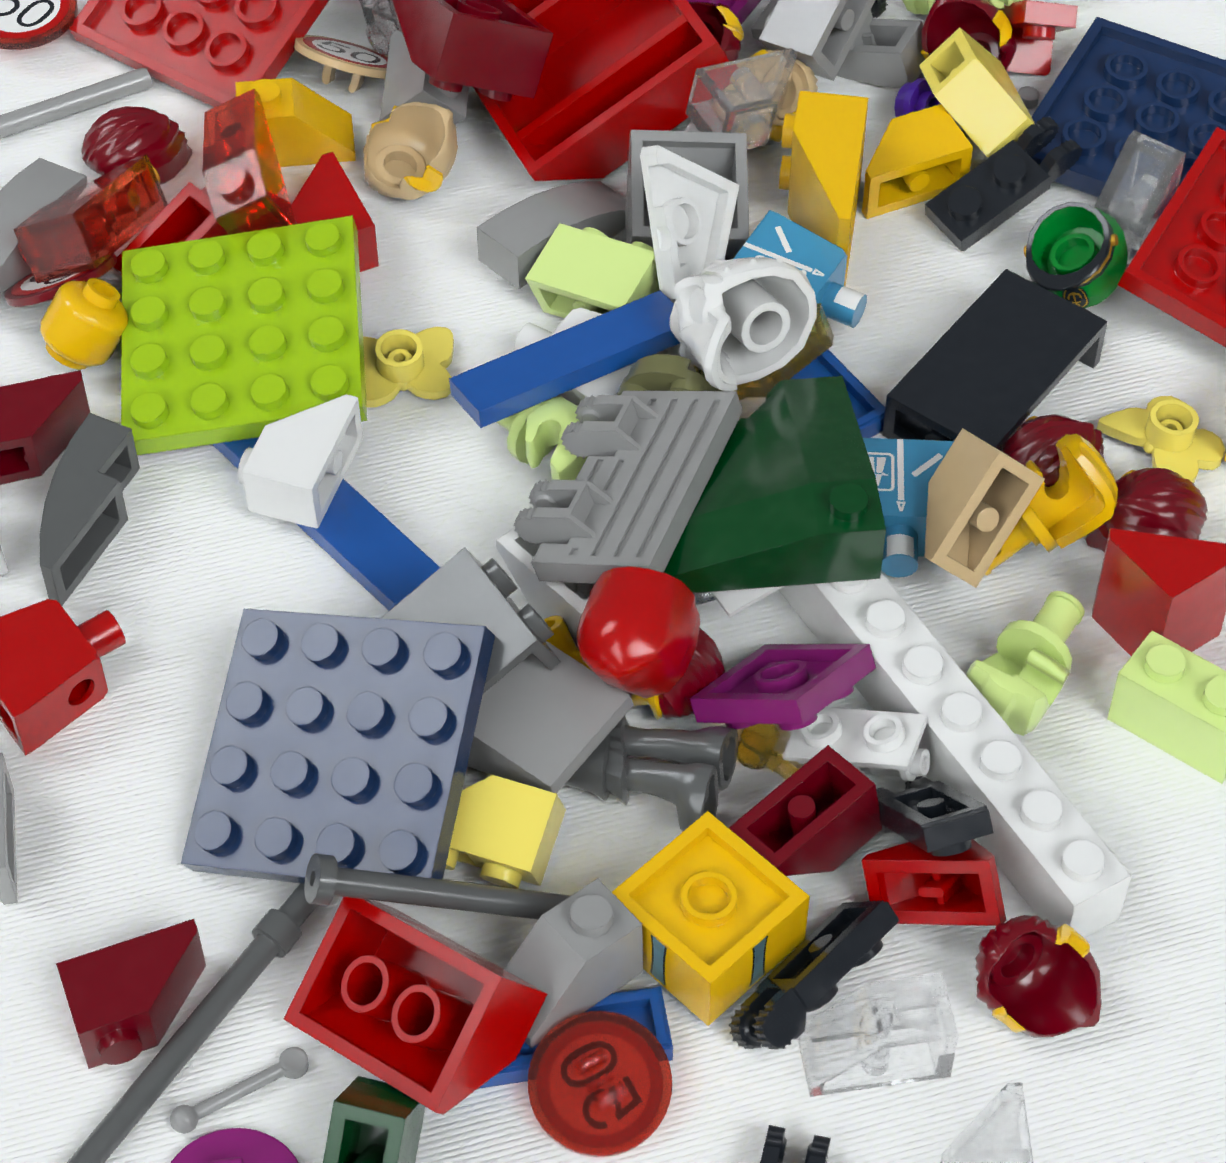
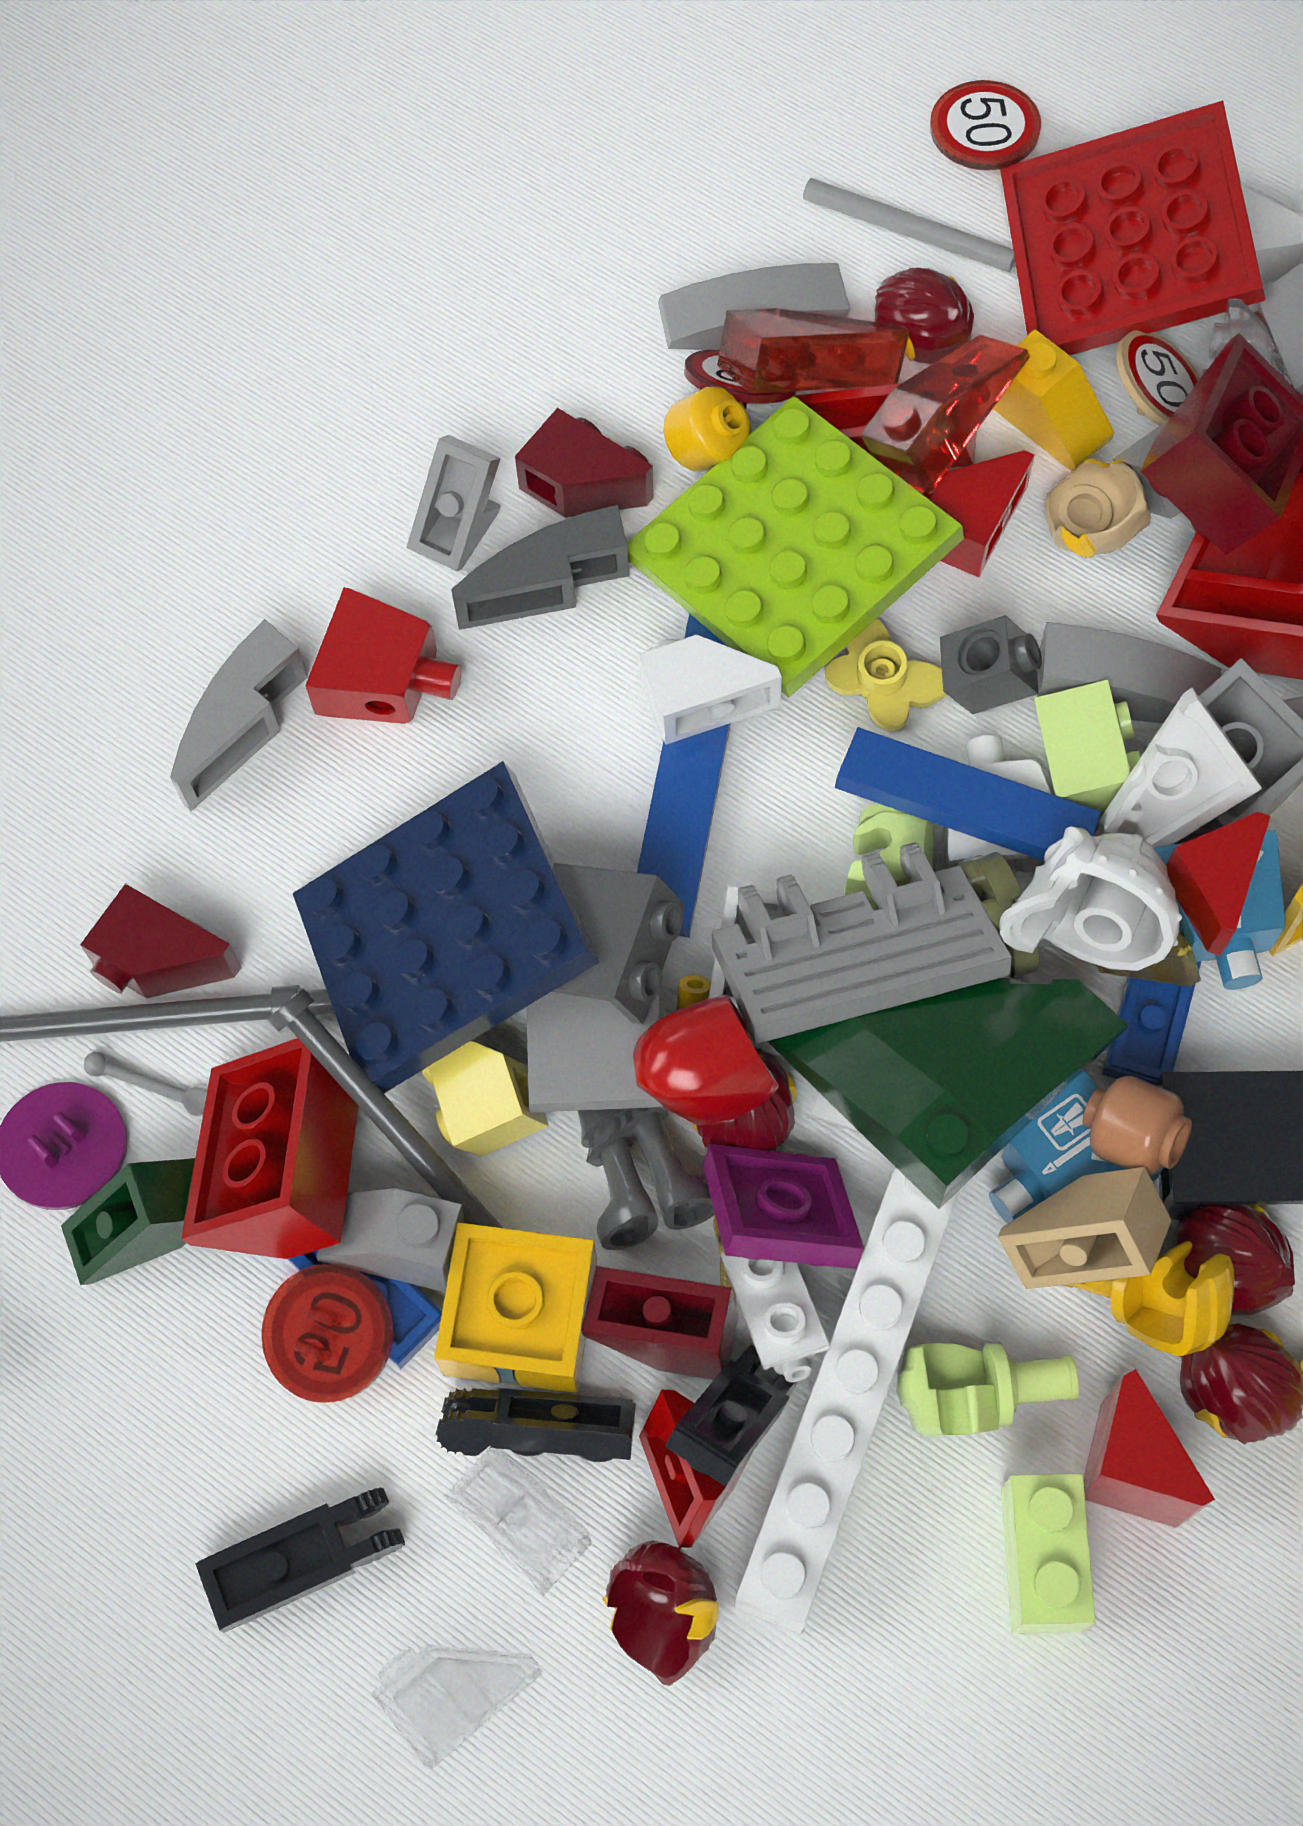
camera: 55 degrees right, 15 degrees up
none -> dark grey brick [940,615,1042,715]
none -> nougat head [1083,1076,1192,1176]
none -> red slope [1166,812,1271,956]

